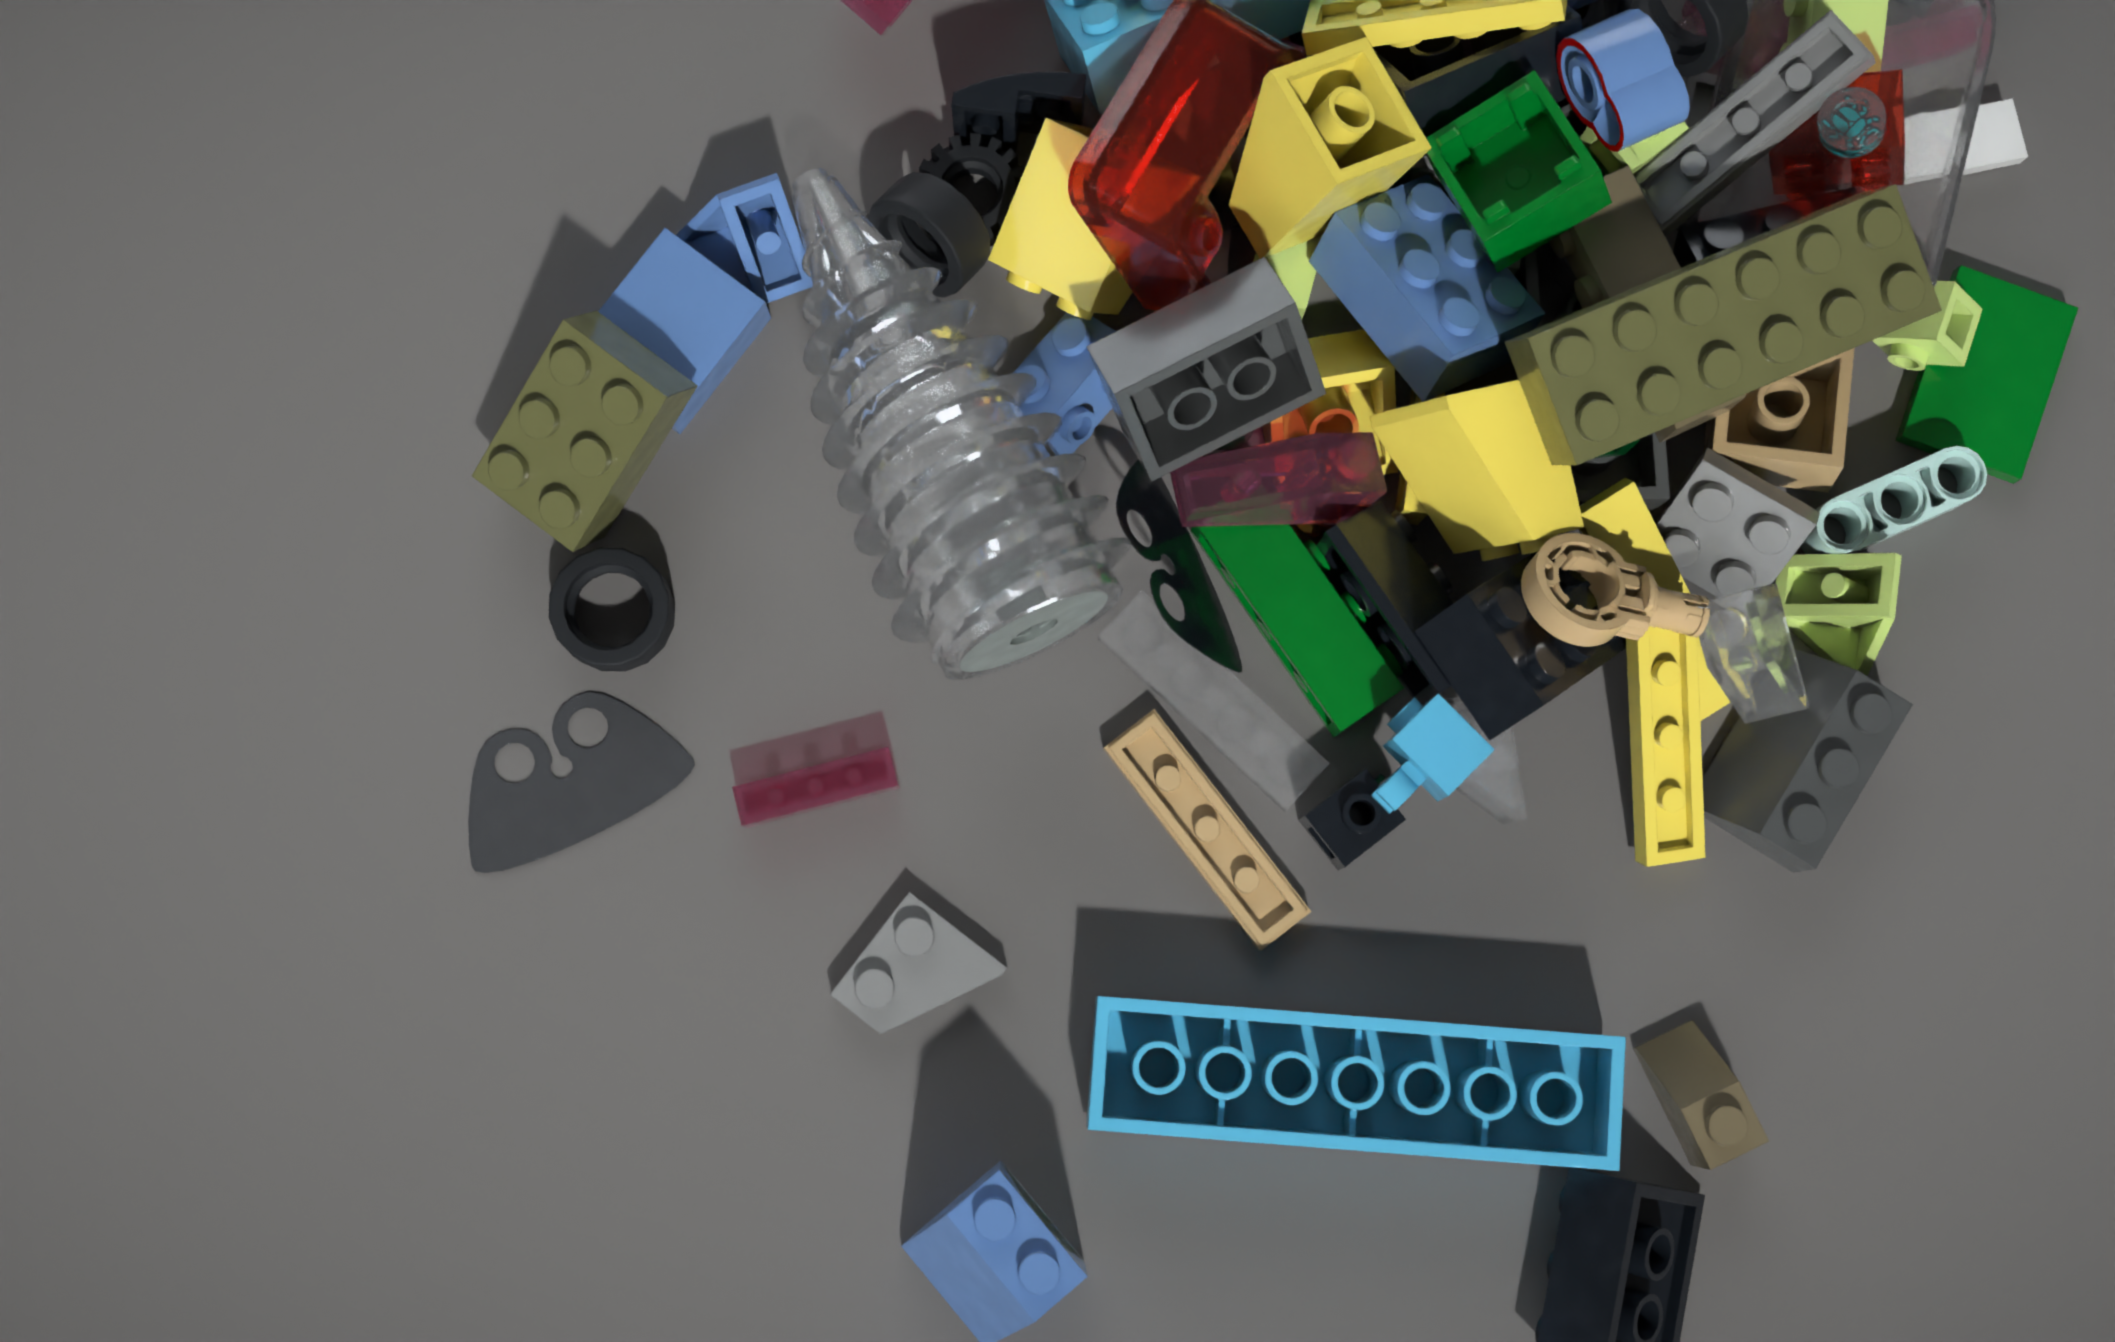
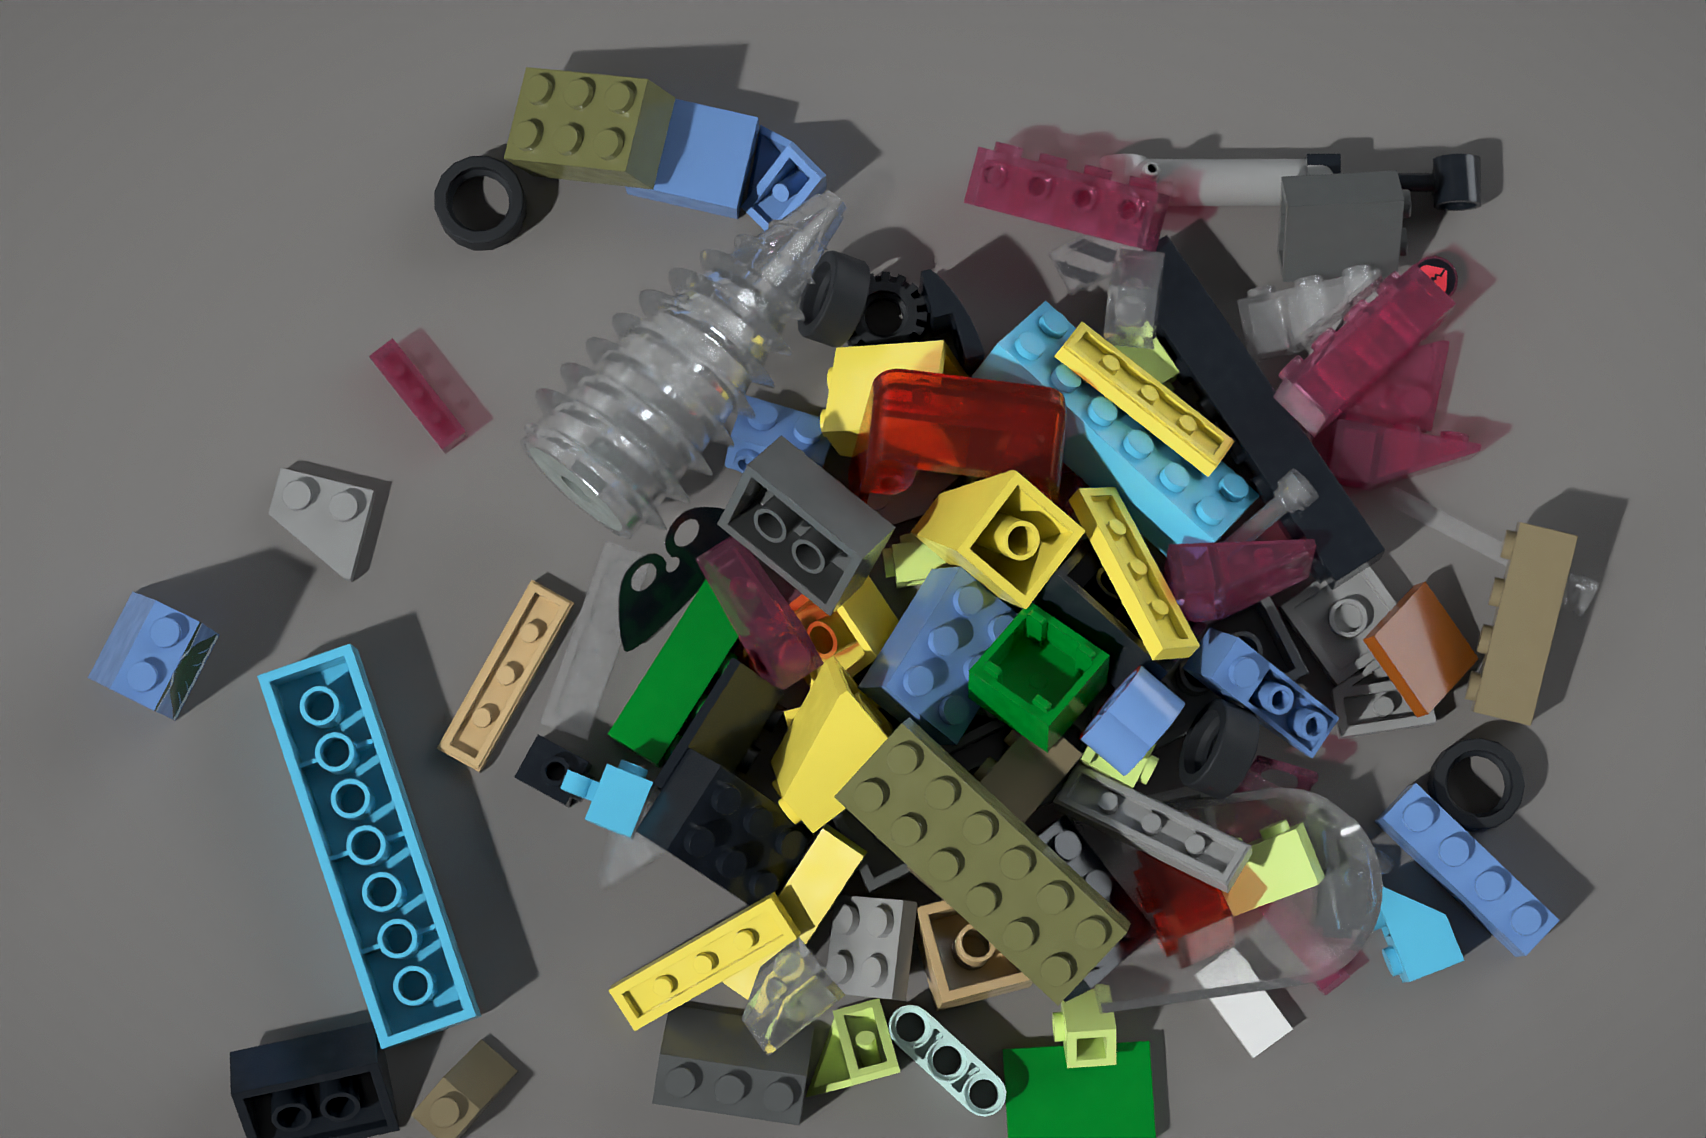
camera: 70 degrees right, 0 degrees up
clear piece [468,692,695,873] -> none
tan pin [1521,533,1710,647] -> none
clear tile [1817,87,1886,158] -> none

